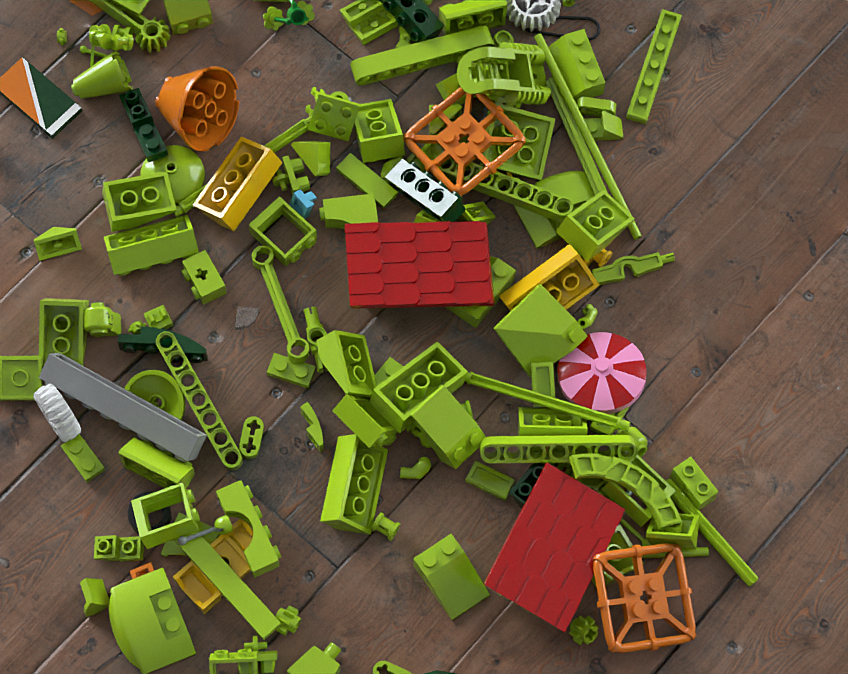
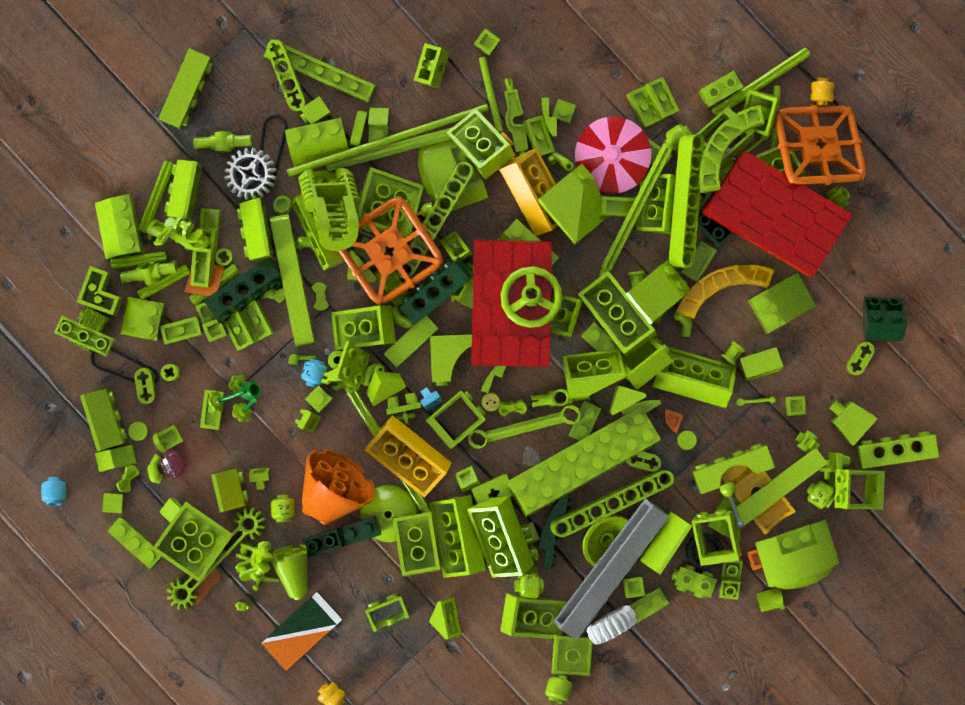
camera: 80 degrees left, 20 degrees up
none -> lime tile [249,468,270,490]
none -> lime beam [267,39,307,111]
none -> lime head [270,495,296,522]
none -> lime hand [288,354,316,366]
none -> lime tile [295,409,321,434]
none -> lime brick [300,96,331,125]
none -> medium azure head [301,358,329,388]
none -> lime brick [305,385,334,413]
none -> lime piece [311,282,329,311]
none -> lime arm [361,363,385,387]
none -> lime window [365,593,410,632]
none -> lime brick [414,43,450,89]
none -> lime plate [455,465,480,492]
none -> lime slope [467,496,534,578]
none -> lime plate [474,28,501,56]
none -> lime bar [479,57,503,132]
none -> lime slope [481,366,506,393]
none -> light yellow tile [481,393,500,412]
none -> lime piece [498,399,527,417]
none -> lime piece [500,266,563,328]
none -> lime brick [506,406,661,518]
none -> lime plate [523,115,555,156]
none -> lime slope [541,98,557,138]
none -> lime slope [550,293,583,338]
none -> lime plate [552,99,576,124]
none -> lime slope [609,386,647,415]
none -> lime plate [623,577,645,599]
none -> lime slope [626,77,680,129]
none -> orange tile [664,409,684,433]
none -> lime brick [671,564,717,599]
none -> yellow tile [676,264,775,319]
none -> lime tile [677,431,697,450]
none -> lime hinge [736,396,777,406]
none -> lime hinge [740,347,784,382]
none -> lime tile [785,395,807,416]
none -> lime head [806,480,835,509]
none -> yellow piece [810,78,835,106]

